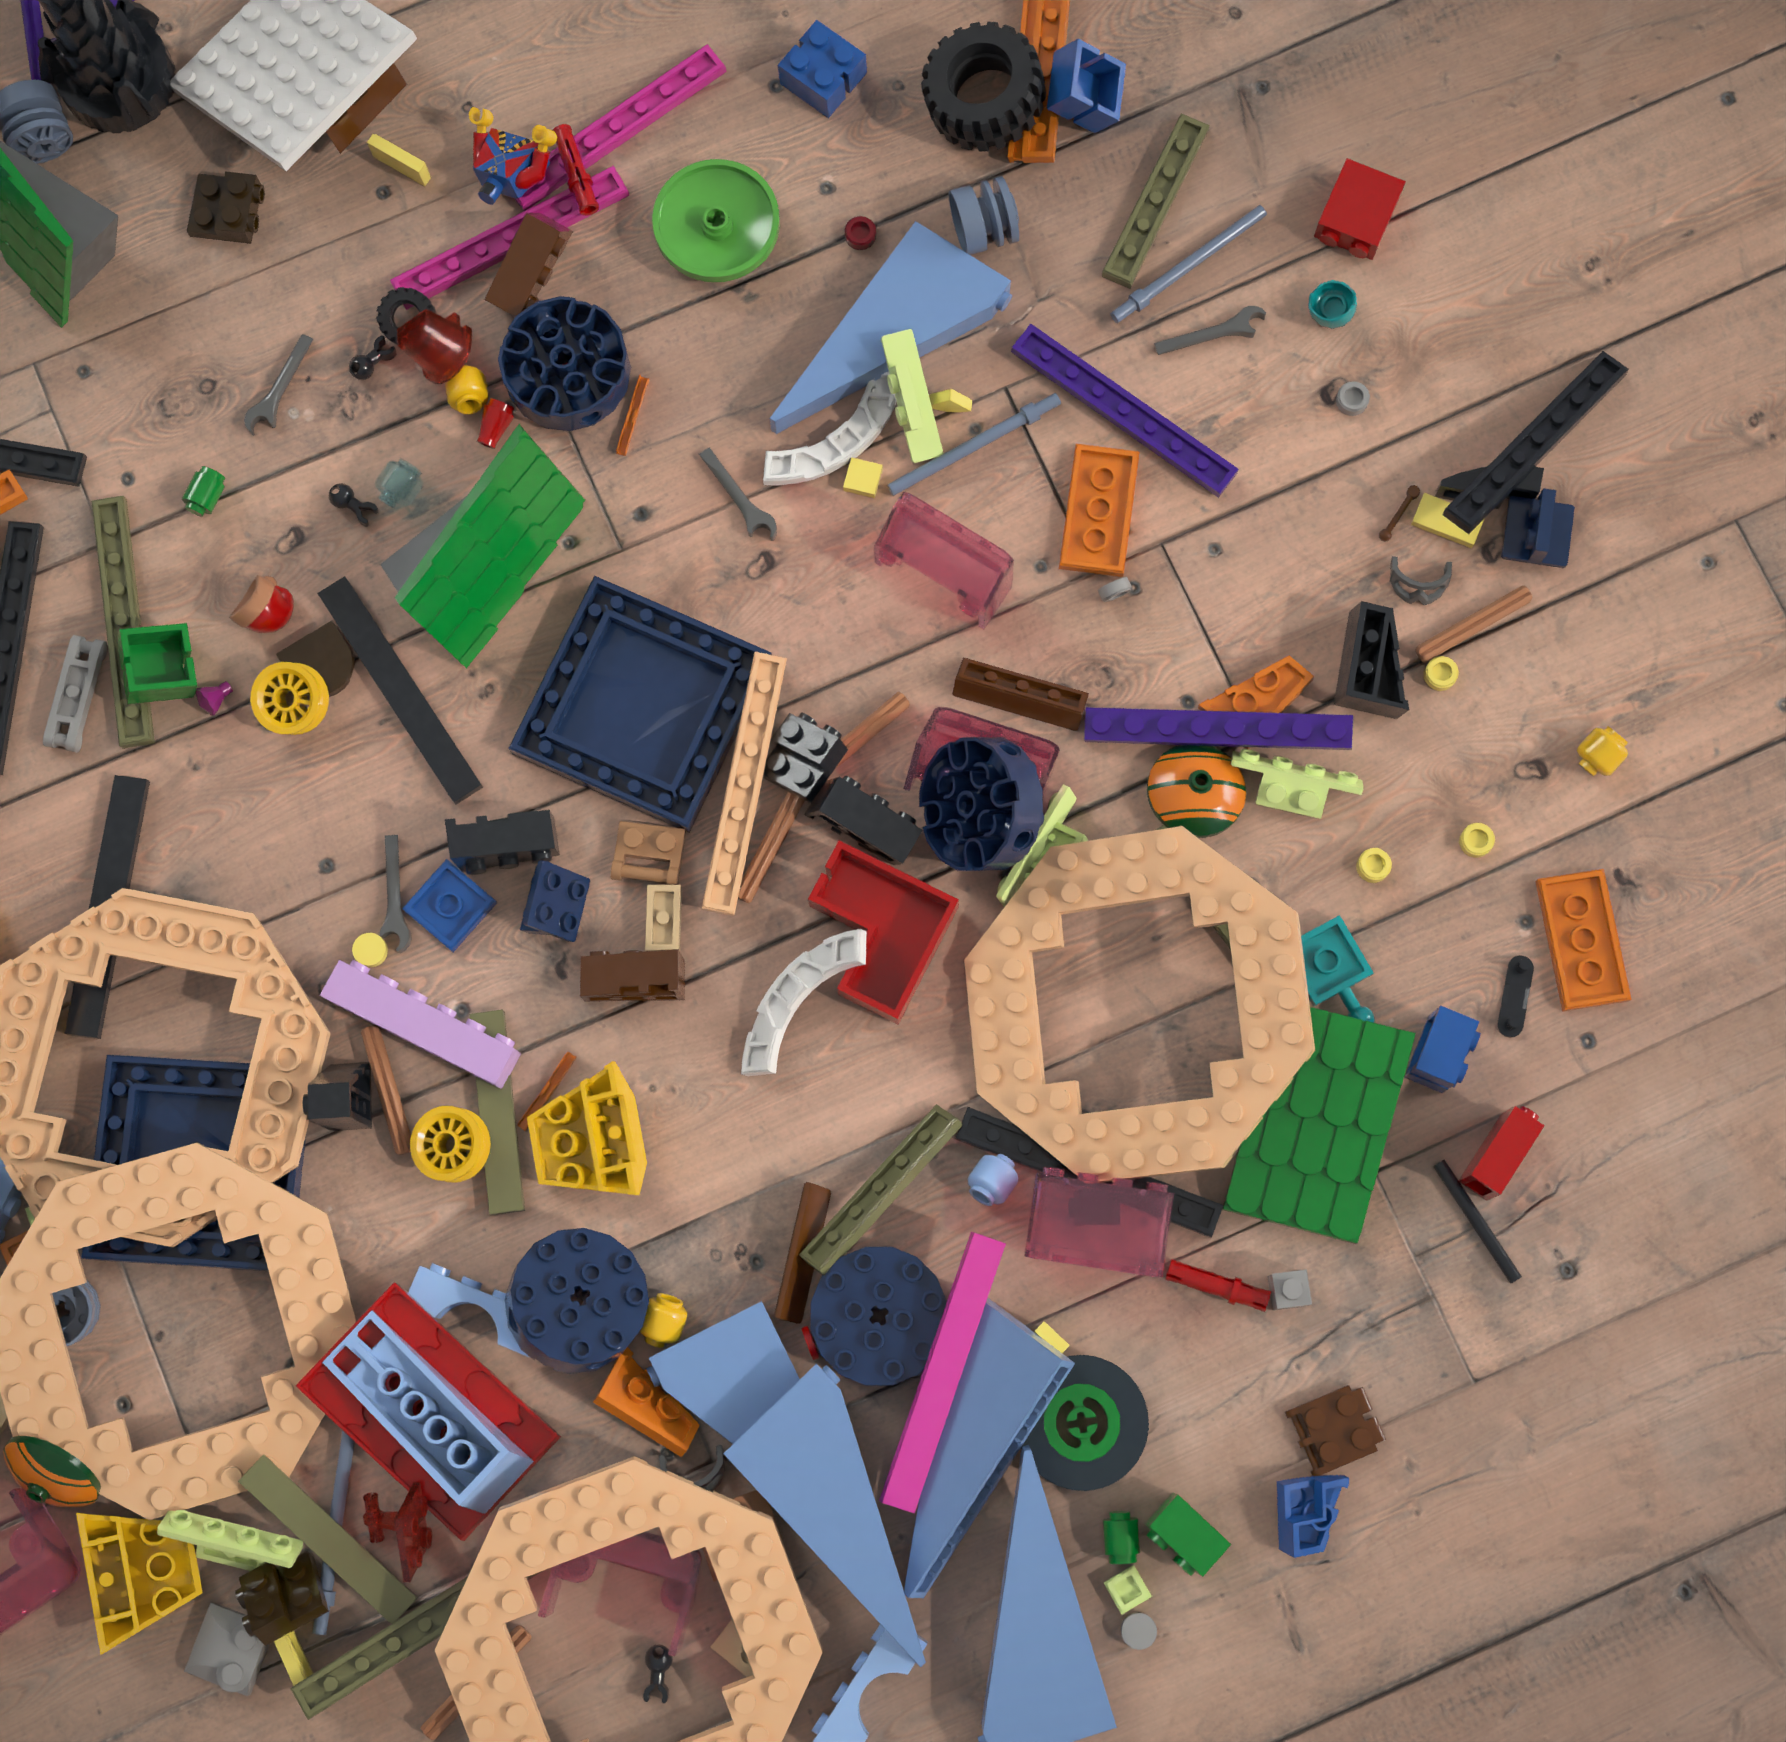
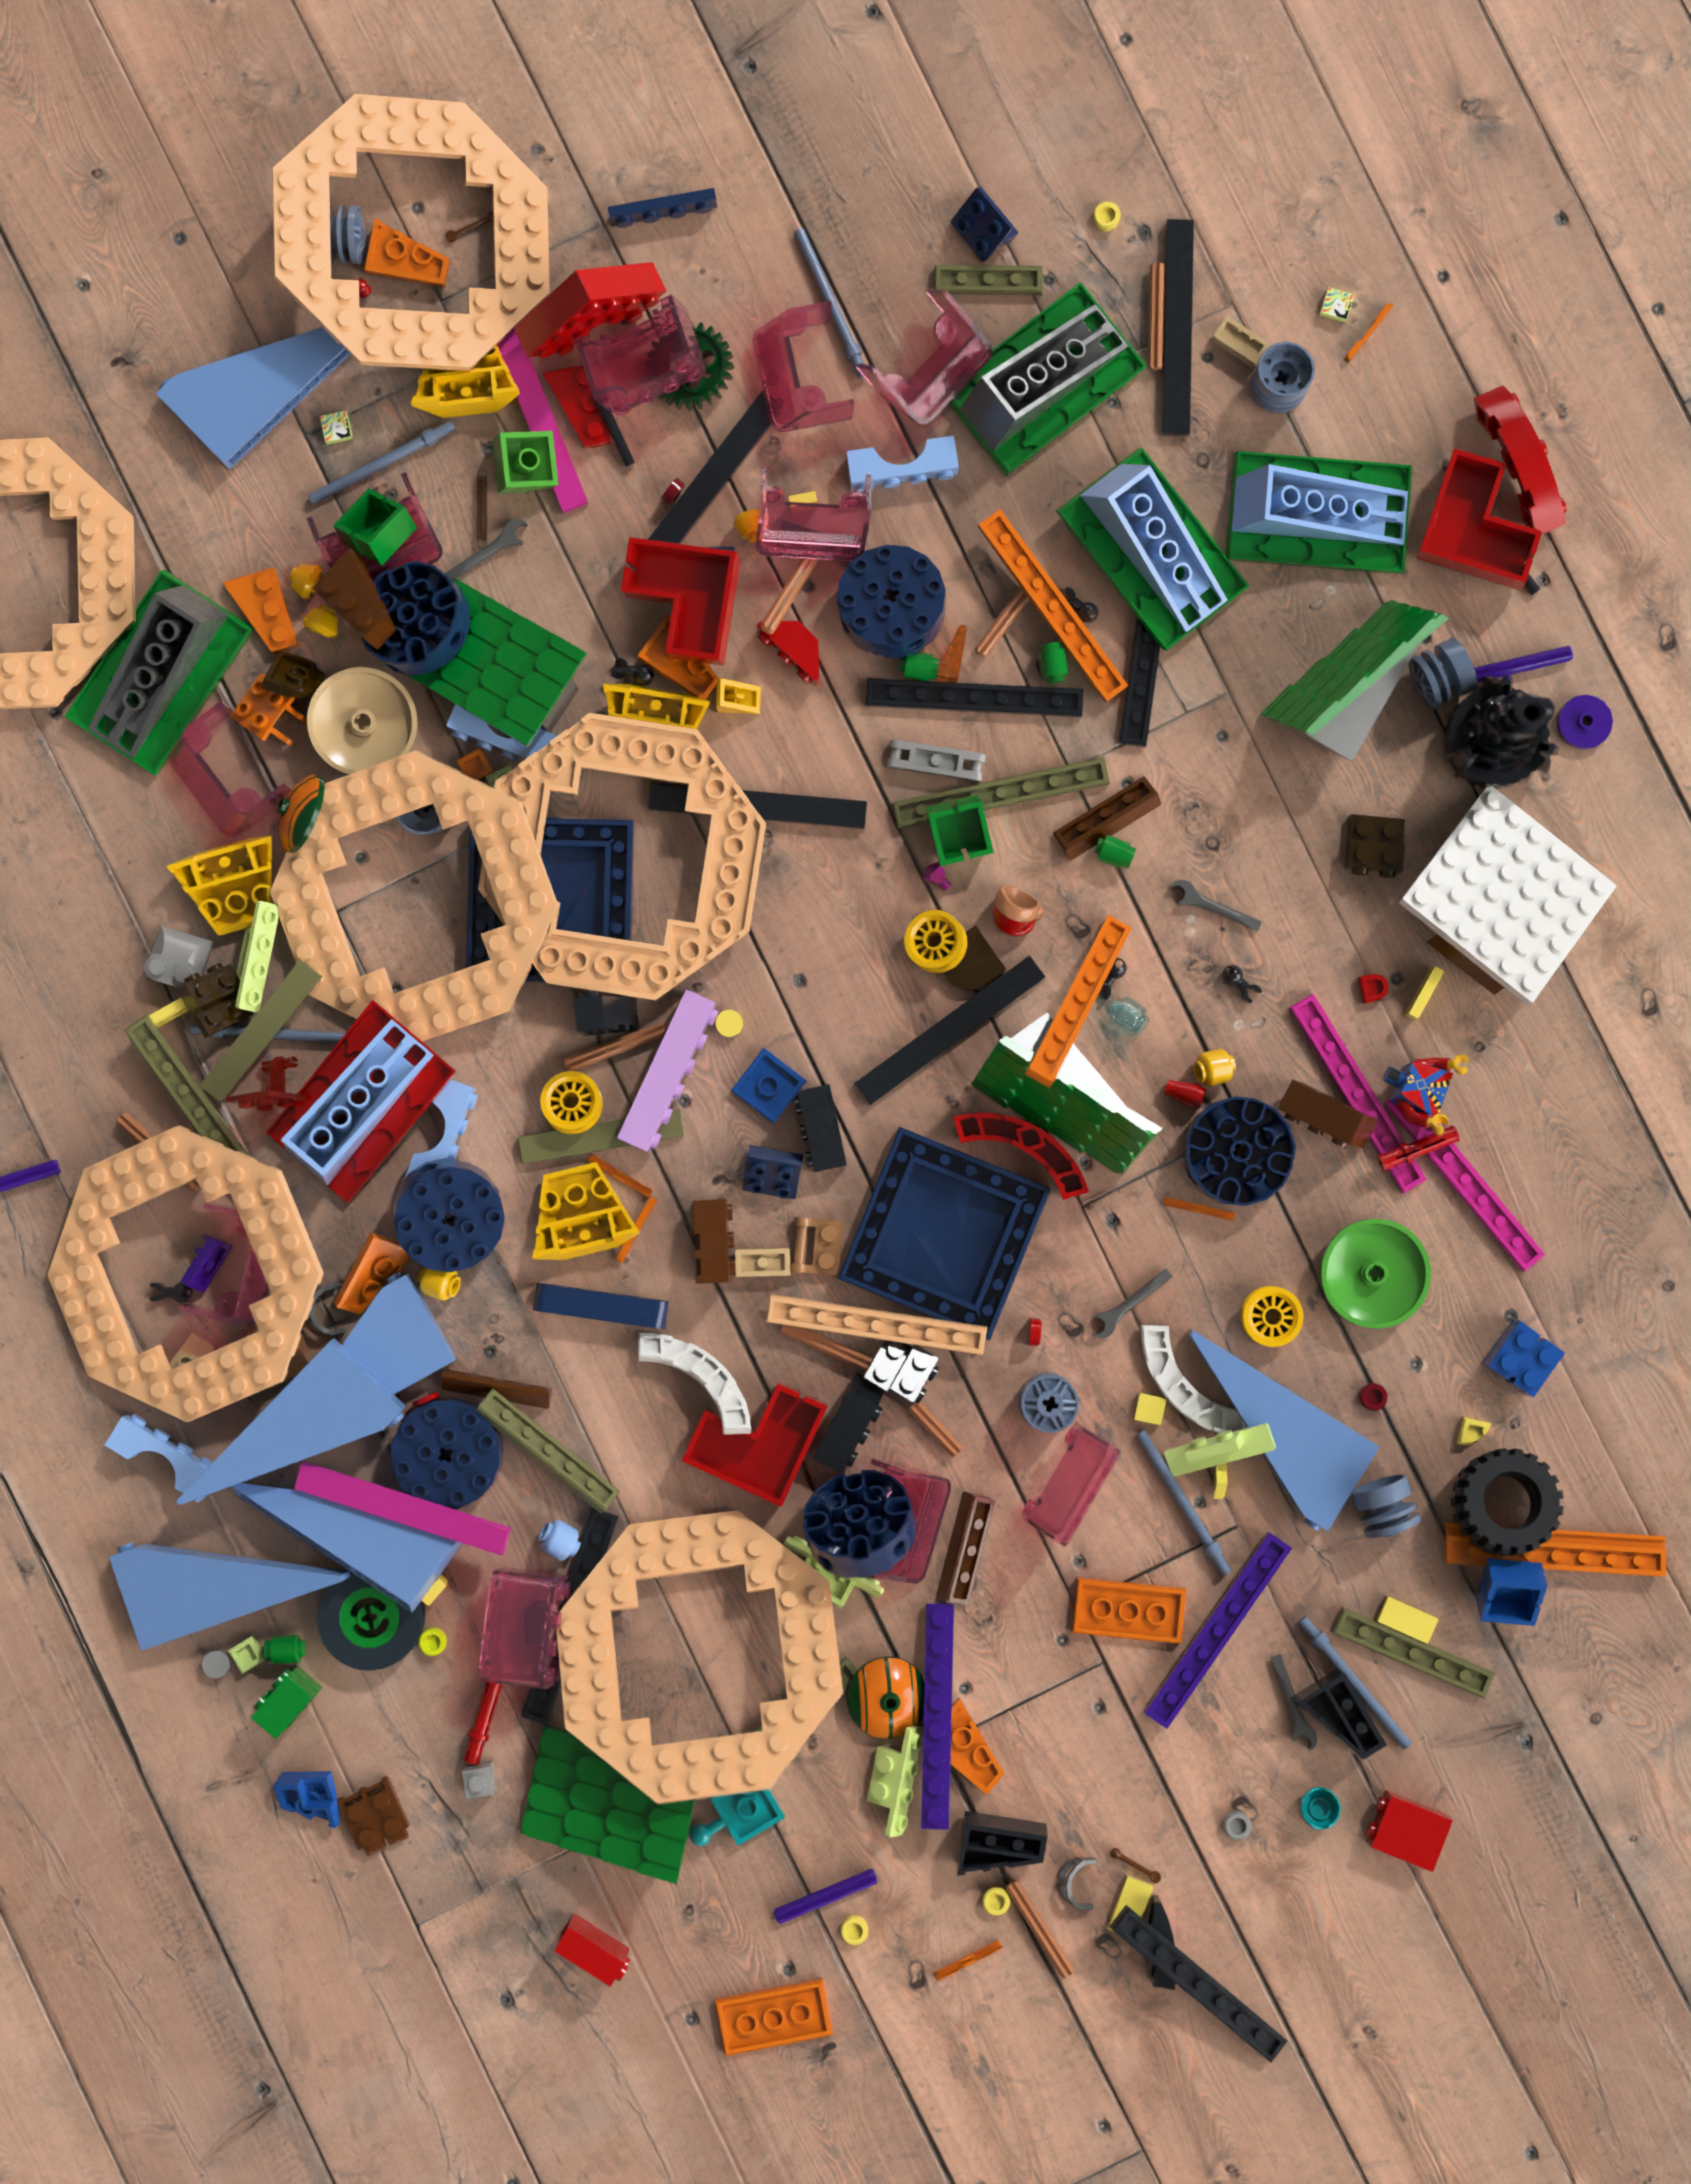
camera: 85 degrees right, 10 degrees up
black tyre [376,287,437,347] -> none
dark grey piece [379,835,412,953] -> none
clear red container [397,309,472,384] -> none
light grey tile [1098,577,1132,602] -> none
light yellow tile [1356,848,1392,883] -> none
blue piece [1404,1005,1481,1093] -> none
black bar [1433,1159,1522,1284] -> none
black piece [1497,955,1534,1038] -> none
dark blue bracket [1501,488,1575,568] -> none
yellow head [1577,726,1628,776] -> none
none -> dark purple plate [181,1234,233,1293]
none -> neon yellow tile [419,1627,447,1656]
none -> dark blue beam [533,1283,669,1329]
none -> orange piece [616,1196,658,1263]
none -> dark purple axle [774,1869,878,1924]
none -> orange piece [933,1939,1002,1981]
none -> red brick [953,1112,1089,1200]
none -> sand blue wheel [1018,1372,1079,1433]
none -> orange plate [1025,914,1132,1088]
none -> red tile [1028,1318,1042,1346]
none -> reddish brown slope [1053,776,1161,861]
none -> yellow wheel [1240,1286,1303,1347]
none -> black wedge [1291,1669,1387,1760]
none -> red tile [1357,974,1389,1004]
none -> light yellow tile [1376,1595,1439,1644]
none -> light yellow tile [1457,1417,1491,1445]

